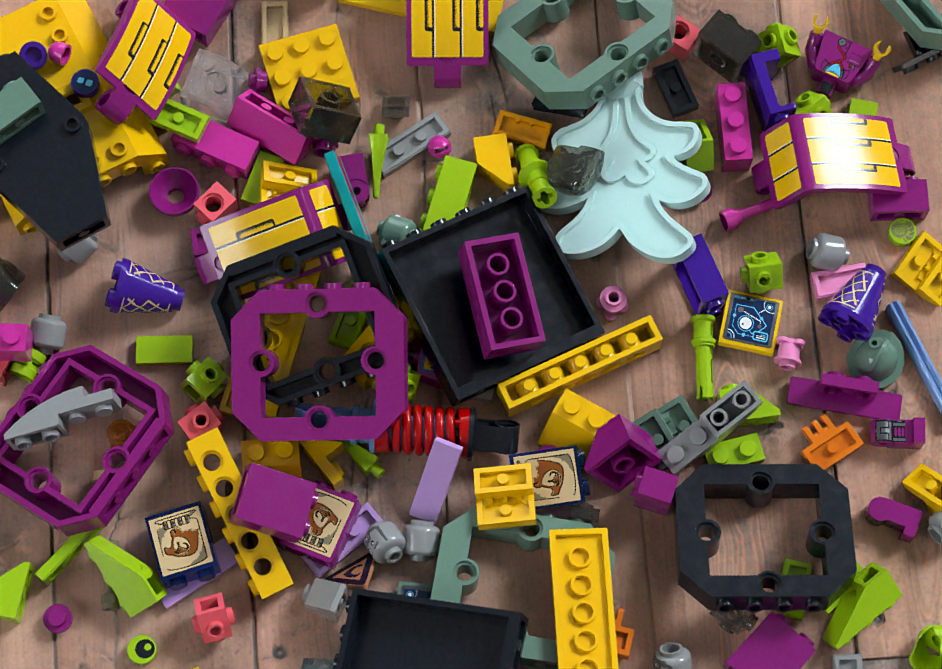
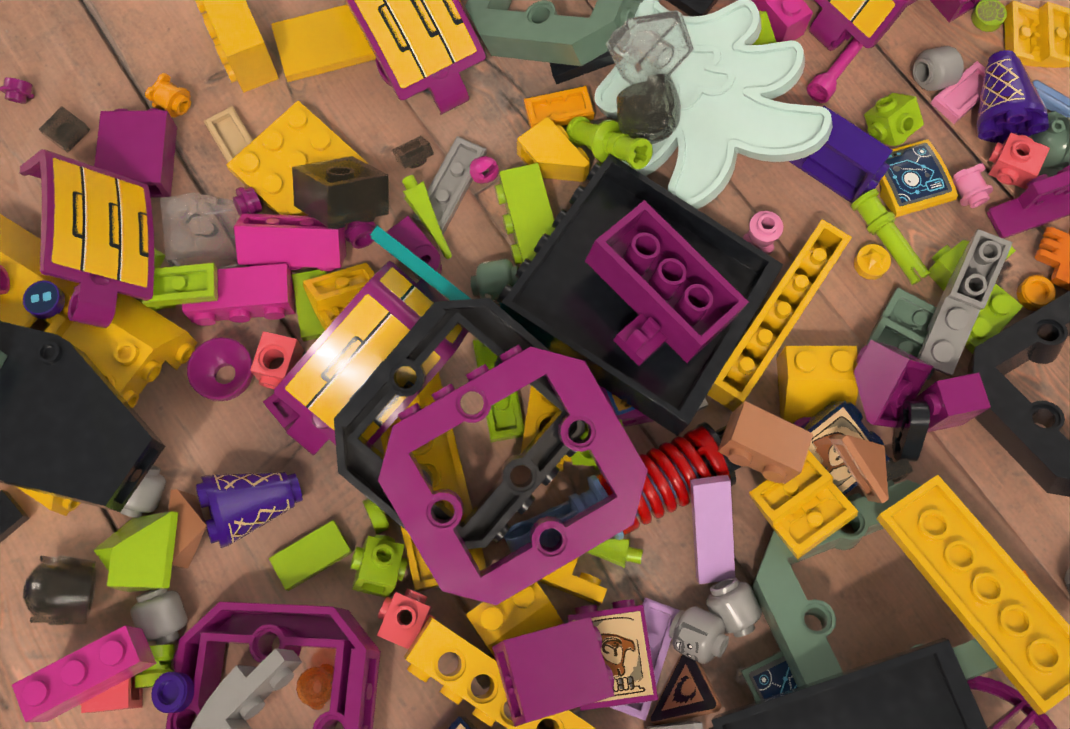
camera: 30 degrees left, 0 degrees up
none -> lime slope [93,511,178,592]
none -> dark purple tile [151,672,194,713]
none -> nougat slope [168,489,207,569]
none -> lime tile [362,499,389,535]
none -> clear slope [605,10,694,98]
none -> magenta tile [613,313,667,366]
none -> nougat brick [717,401,813,484]
none -> nougat slope [829,434,889,504]
none -> yellow tile [854,244,891,280]
none -> black beam [892,400,930,462]
none -> coral brick [988,133,1050,190]
none -> light orange tile [1016,275,1056,311]

